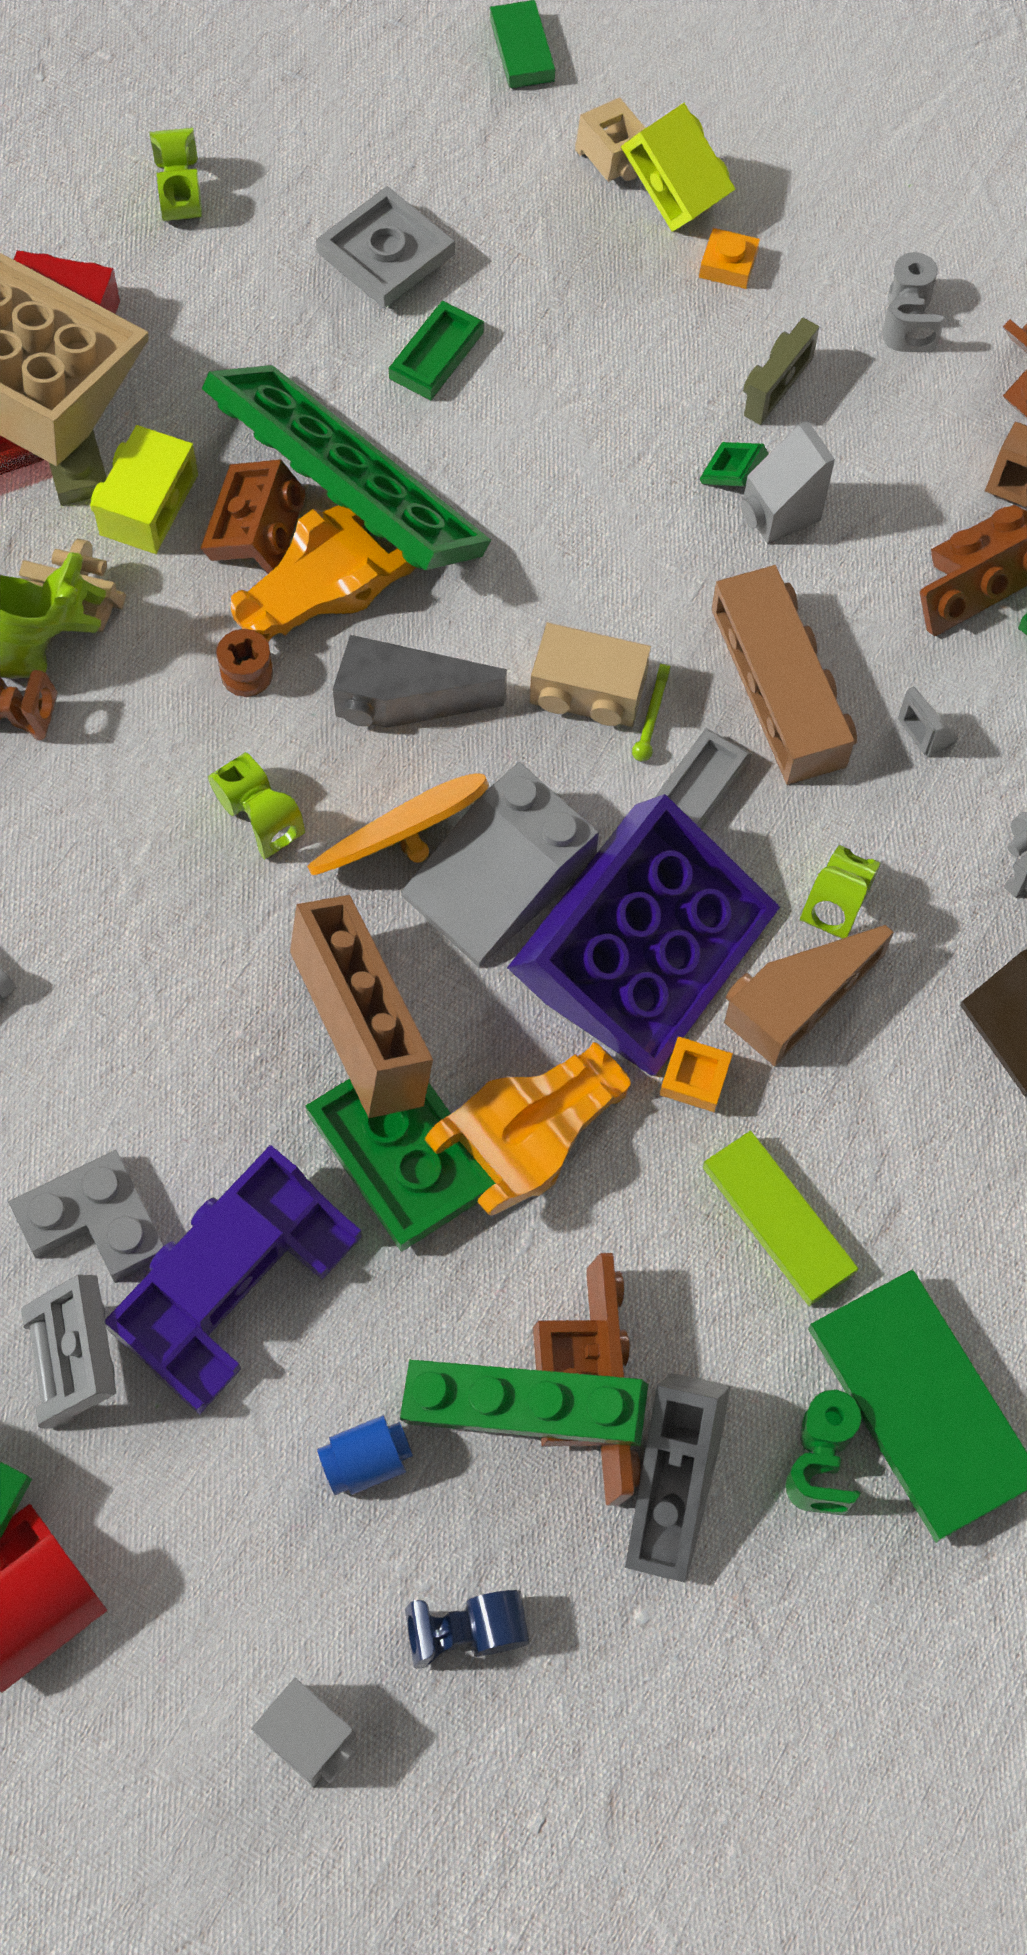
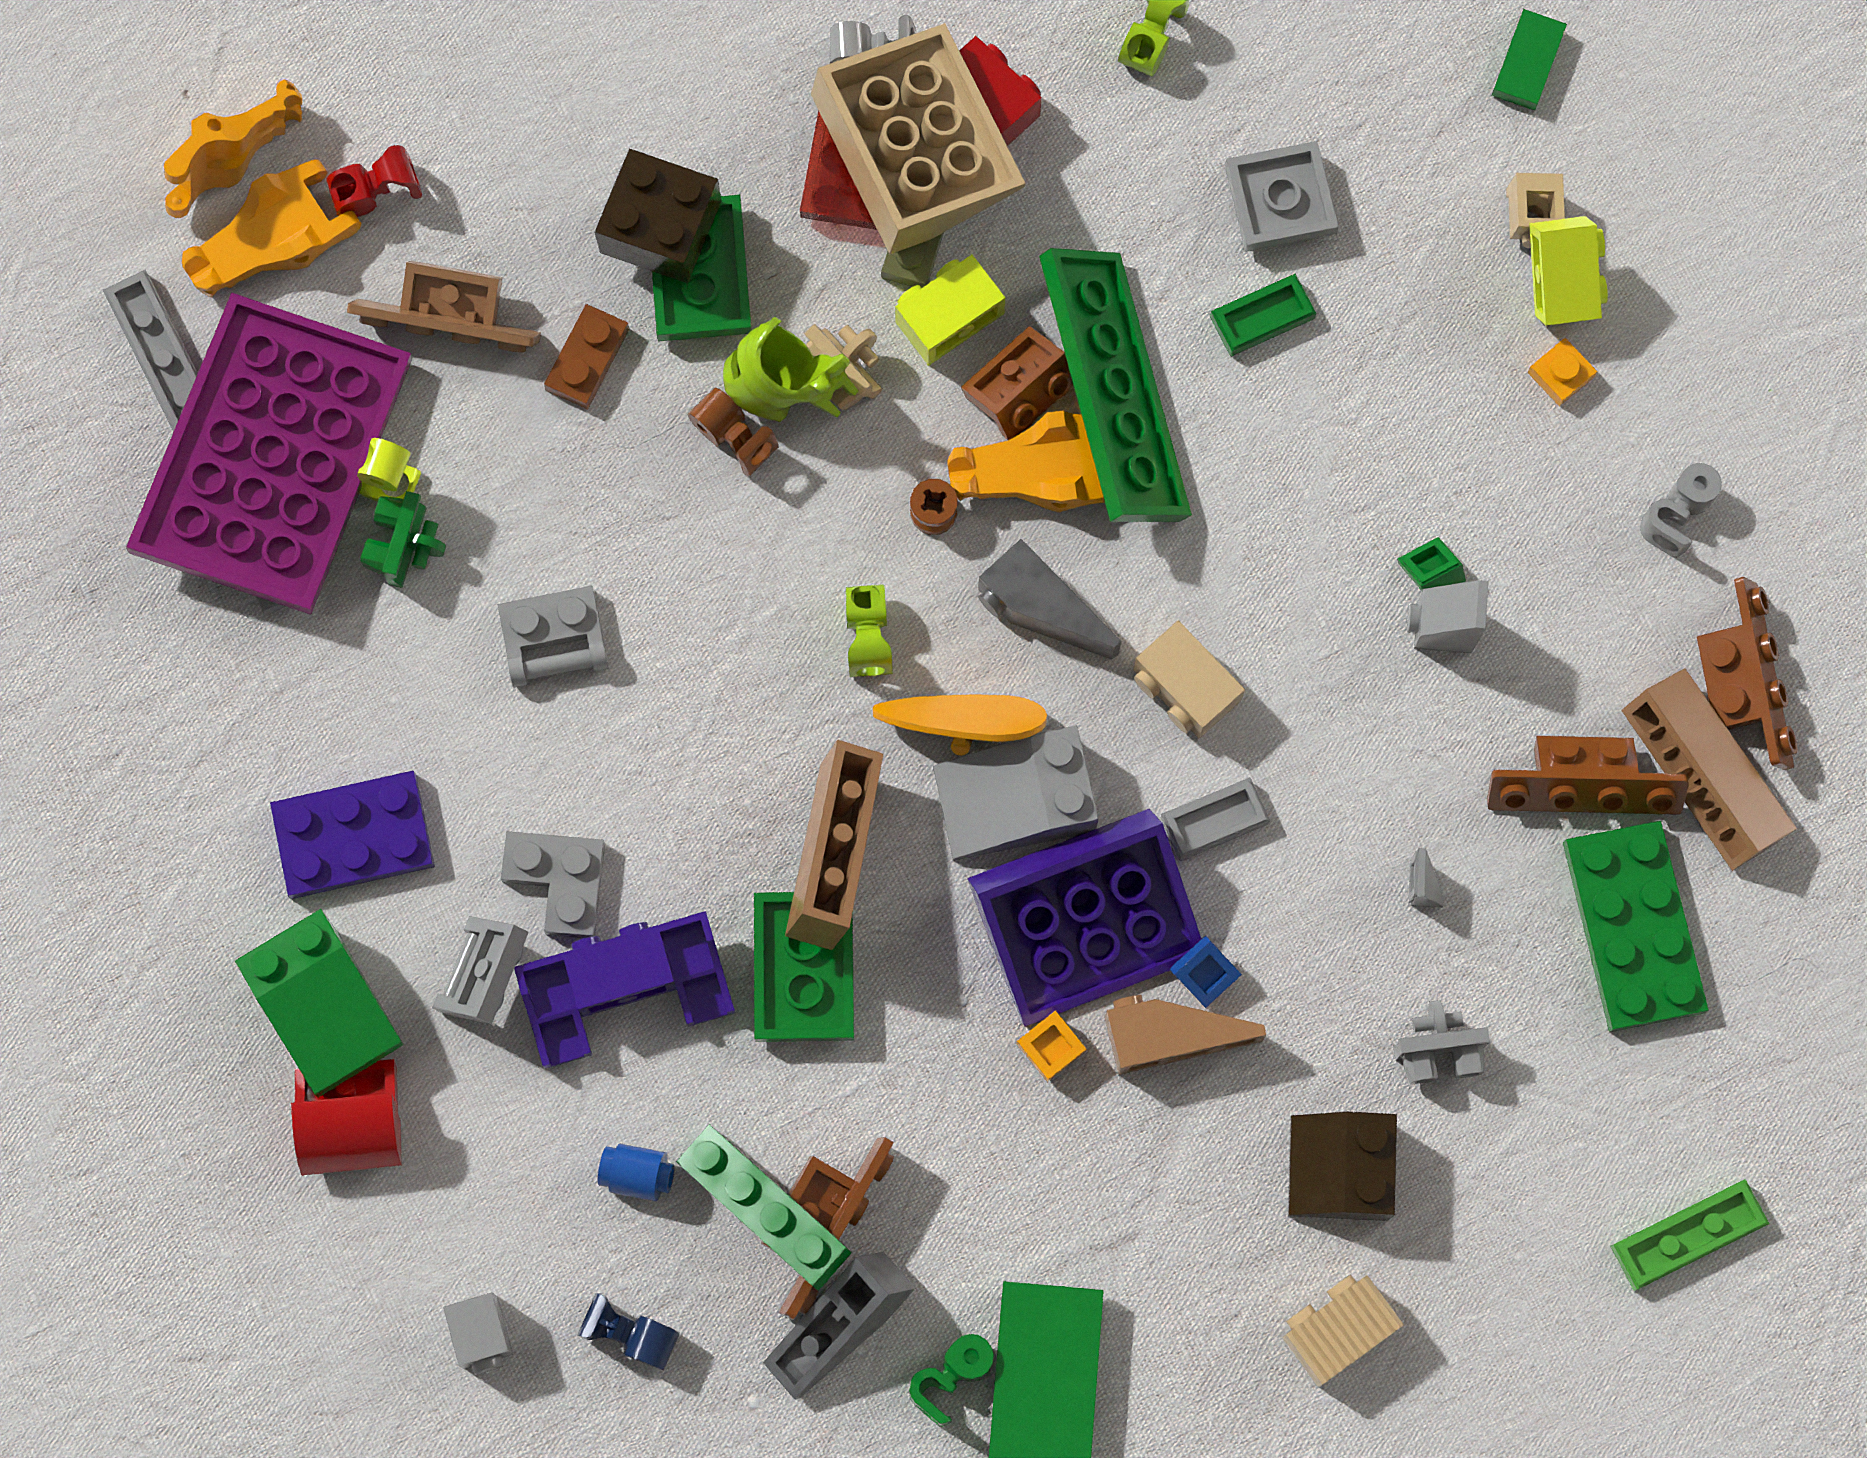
camera: 35 degrees right, 10 degrees up
light orange animal [425,1042,631,1216] -> none
lime hinge [632,663,671,762] -> none
lime tile [703,1130,859,1307] -> none
medium nougat brick [711,565,857,785] -> none
olive plate [743,317,820,425] -> none
lime leg [799,845,881,939] -> none
none -> blue plate [1170,936,1242,1008]

